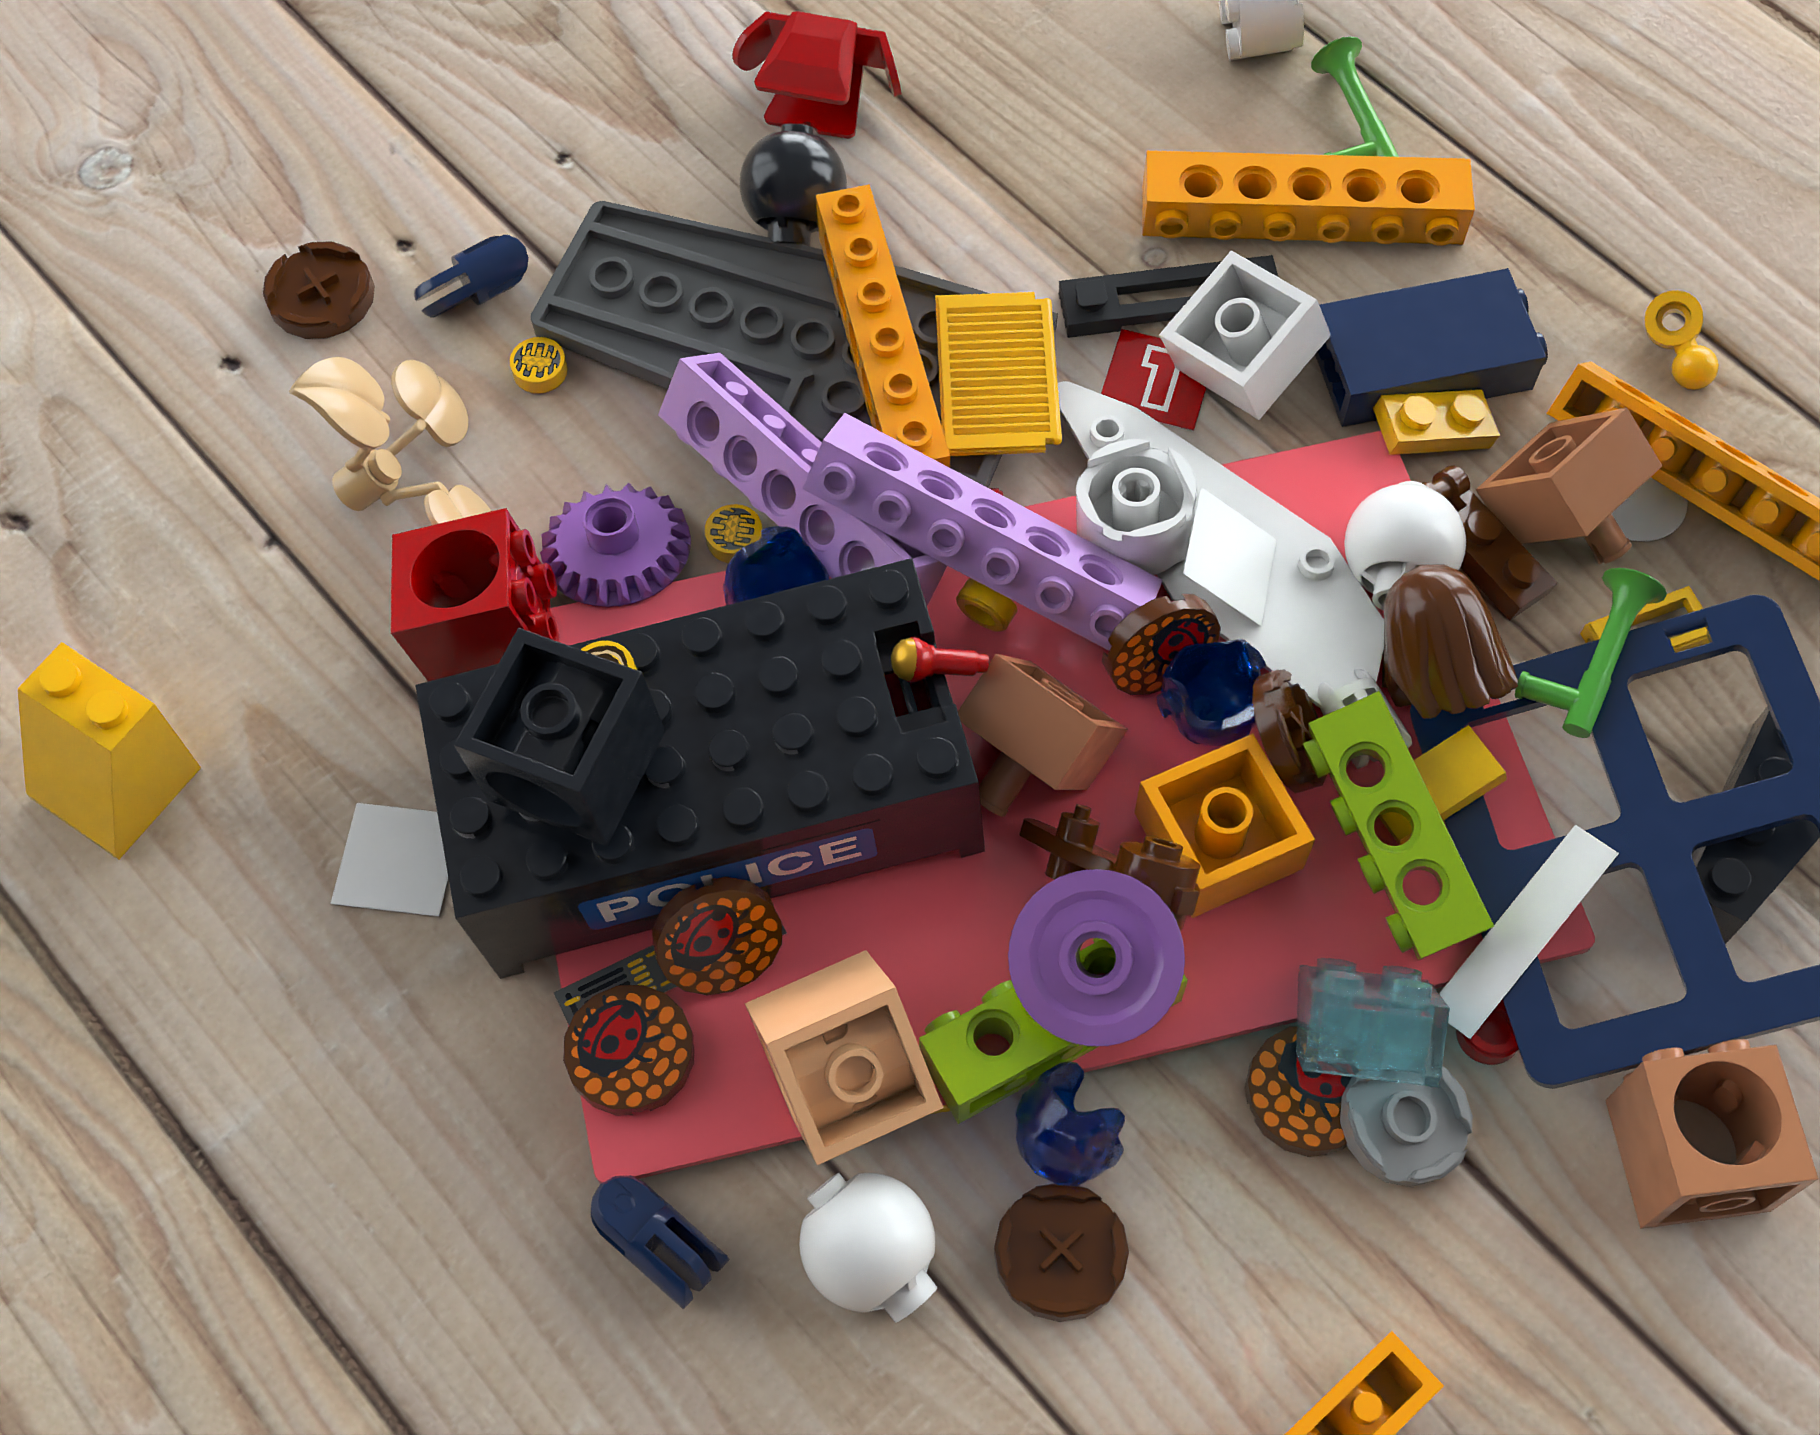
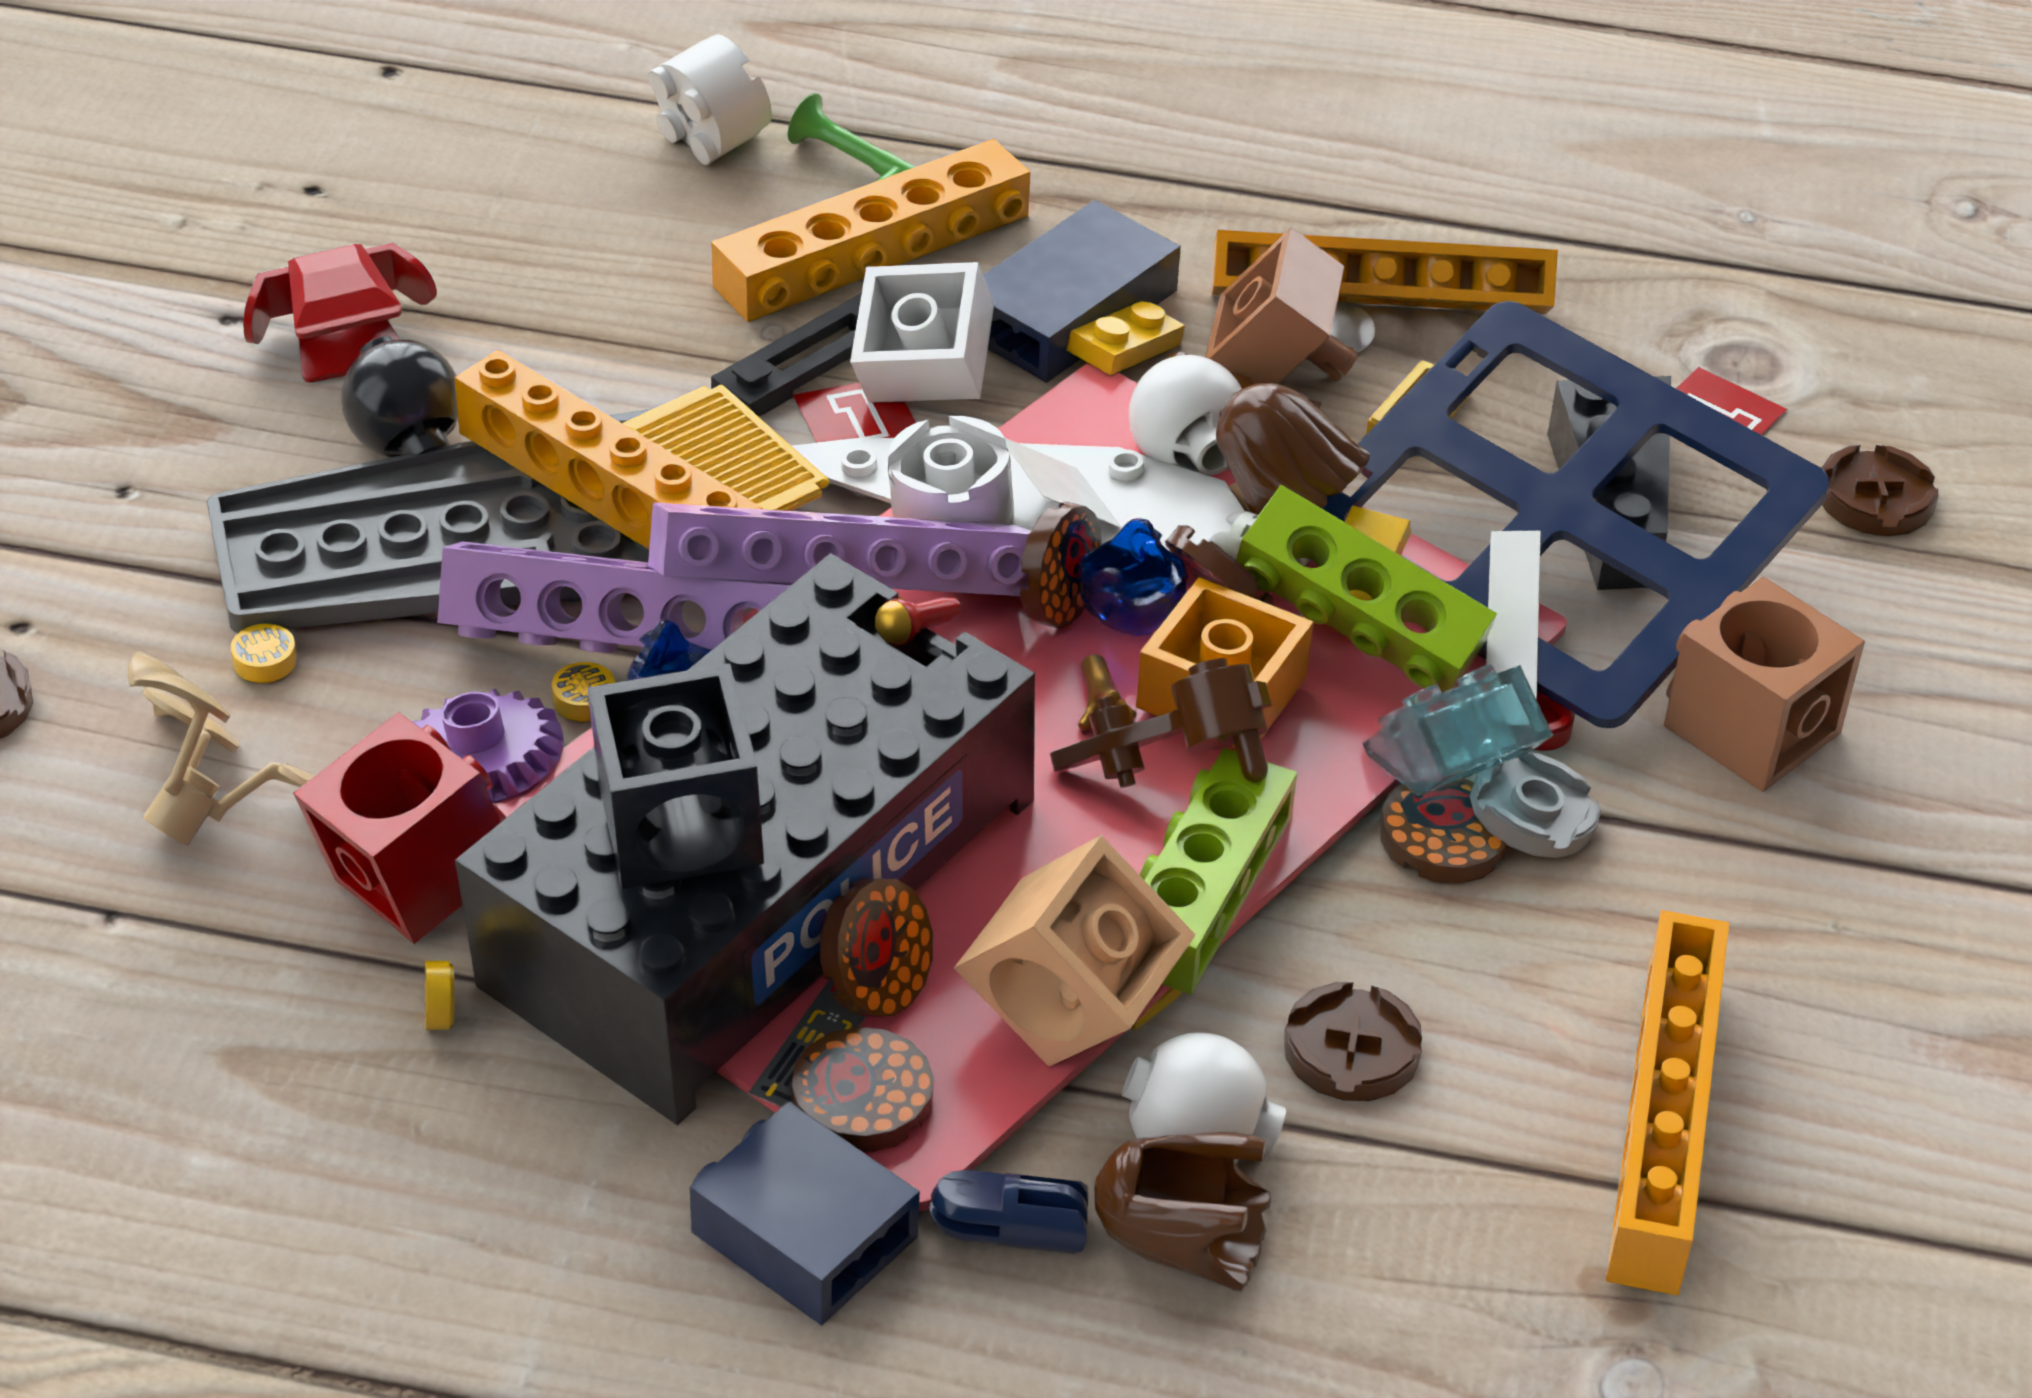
camera: 40 degrees left, 20 degrees down
yellow slope [17,642,201,860] -> none
white sticker [331,803,448,917] -> none
dark blue arm [414,234,529,318] -> none
nougat brick [958,654,1128,817] -> none
medium lavender gear [1008,869,1185,1046] -> none
clear blue cap [1015,1061,1125,1187] -> none
bright green piece [1515,568,1667,738] -> none
yellow plate [1644,290,1719,390] -> none
none -> yellow tile [424,960,454,1030]
none -> brick [689,1101,920,1326]
none -> pearl gold bar [1078,654,1137,731]
none -> reddish brown hair [1094,1132,1271,1291]

